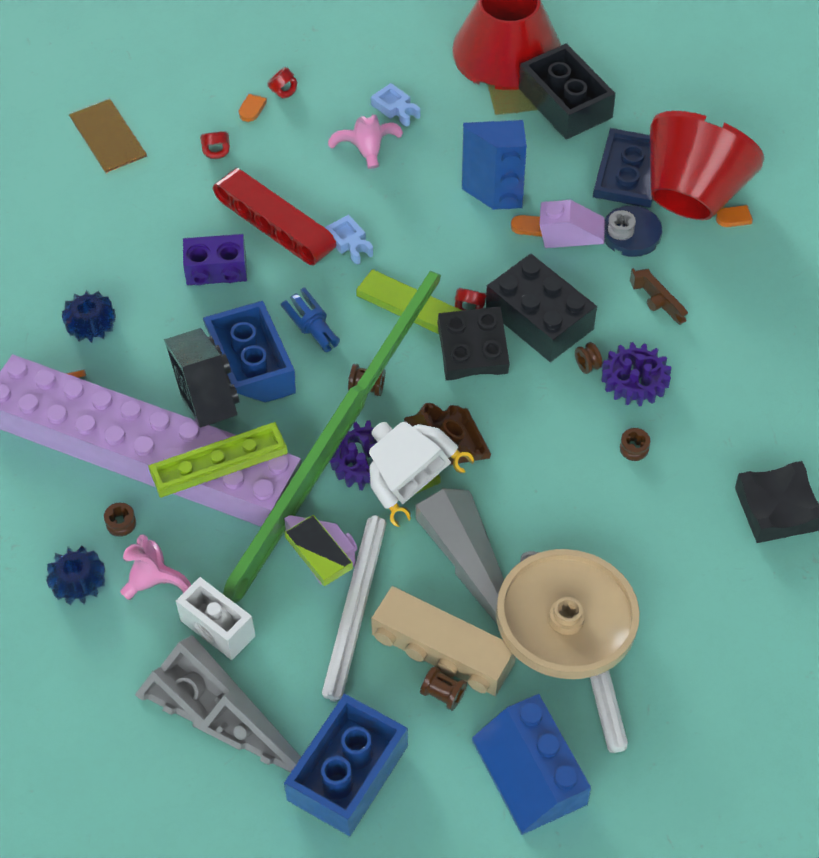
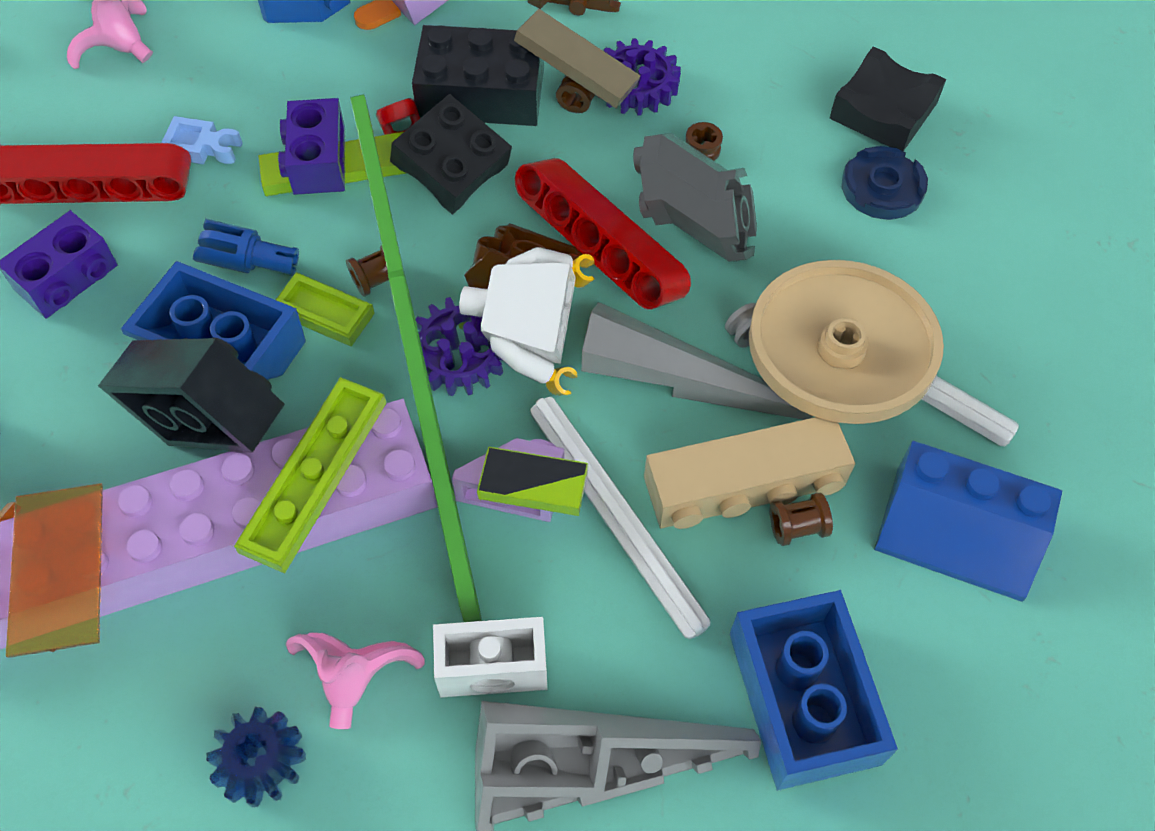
camera: 45 degrees left, 5 degrees up
reddish brown bush [104,502,136,537] -> none
none -> clear orange piece [6,483,103,658]
none -> lime tile [275,272,375,347]
none -> dark purple brick [278,98,345,195]
none -> dark tan tile [514,9,641,109]
none -> red beam [515,158,691,310]
none -> dark grey brick [633,133,757,262]
none -> dark blue tile [841,146,928,220]

